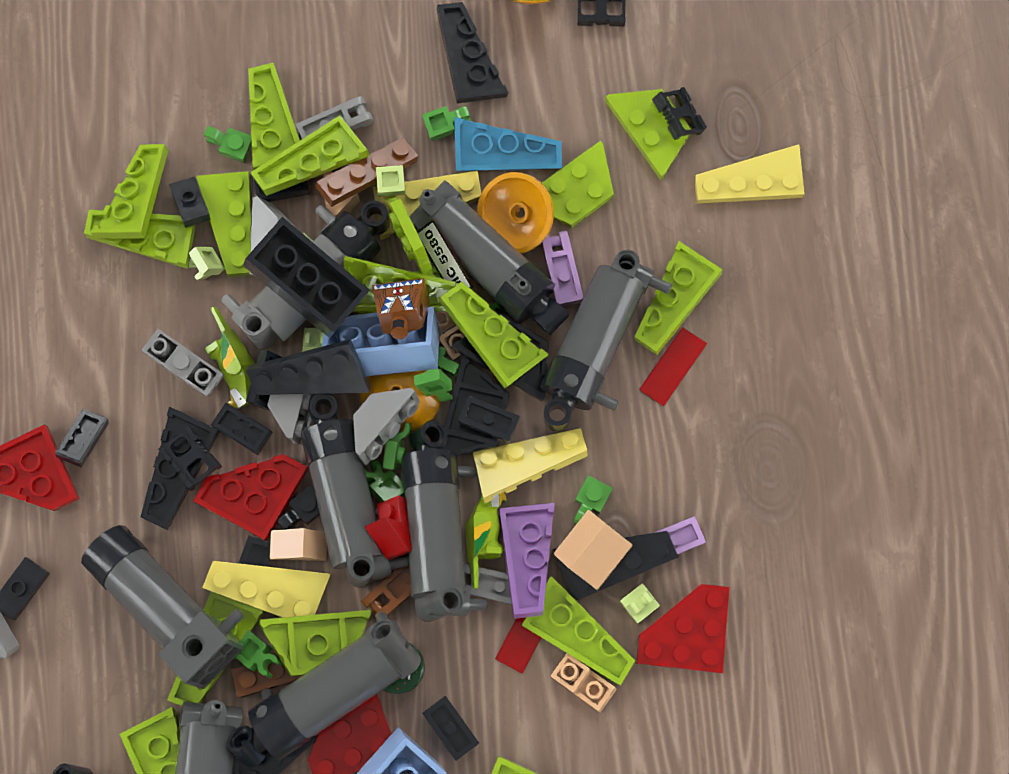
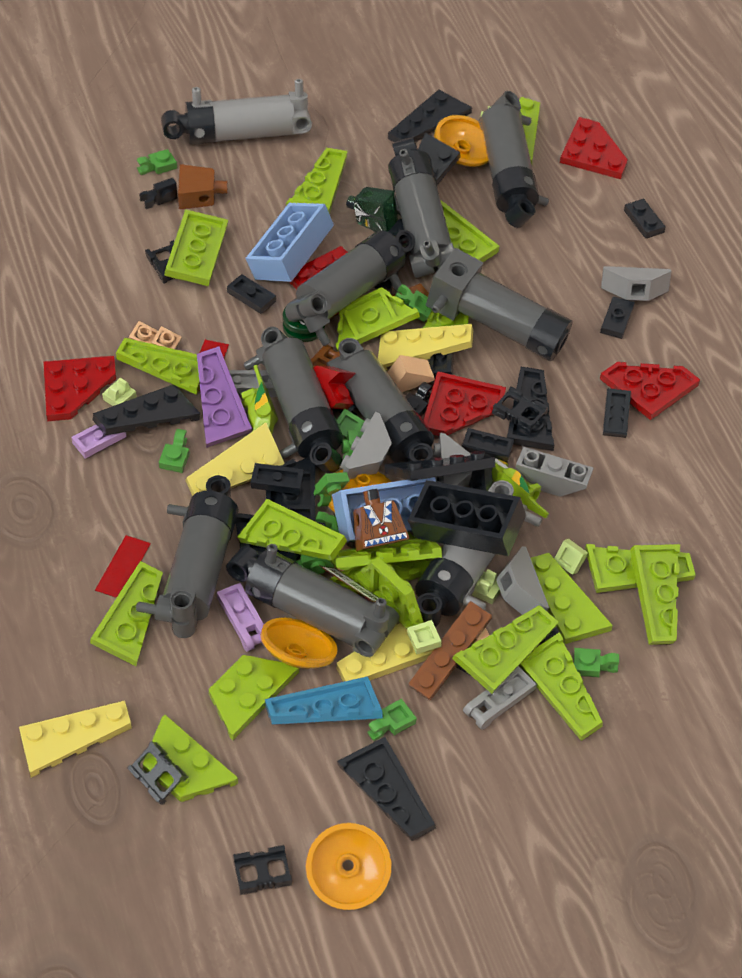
camera: 160 degrees right, 25 degrees down
black plate [169,177,211,228] -> none
light nougat slope [553,509,633,590] -> none

